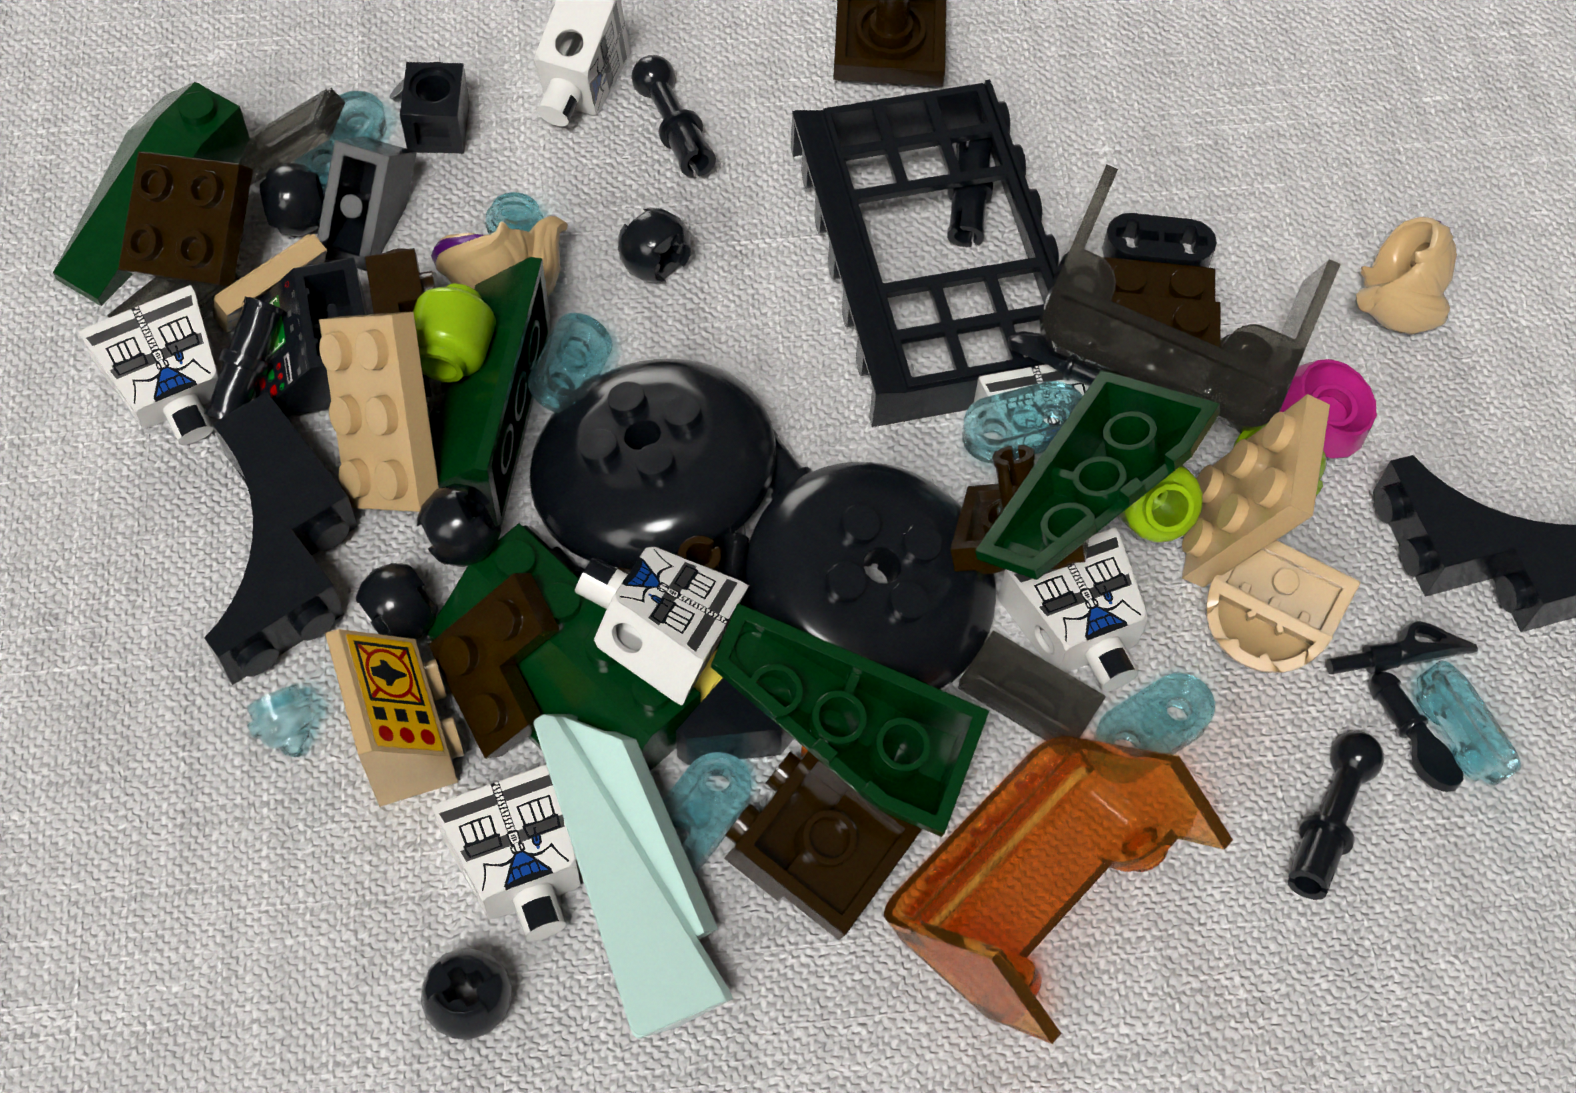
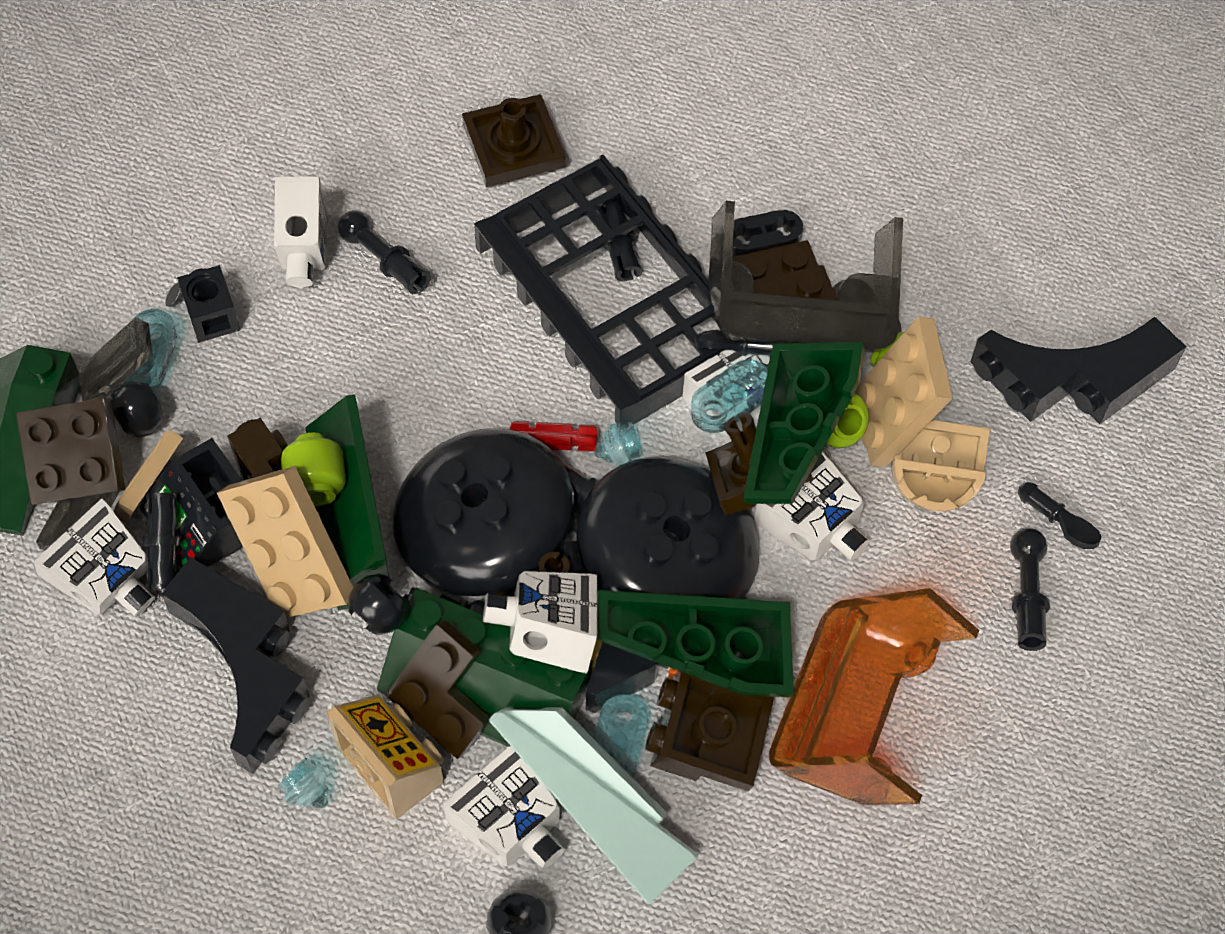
camera: 20 degrees left, 0 degrees up
black slope [317,136,417,271] -> none
black piece [356,563,439,639] -> none
tan hair [431,216,568,297] -> none
clear light blue plate [485,192,544,235] -> none
clear light blue plate [528,313,612,413] -> none
black piece [618,208,691,283] -> none
clear smoke tile [958,630,1106,756] -> none
clear light blue plate [1092,673,1215,777] -> none
dark pink hat [1277,359,1377,459] -> none
black hand [1326,621,1478,675] -> none
tan hair [1356,217,1457,335] -> none
clear light blue plate [1416,660,1521,786] -> none
none -> red axle [510,421,598,452]
none -> clear light blue plate [594,422,643,466]

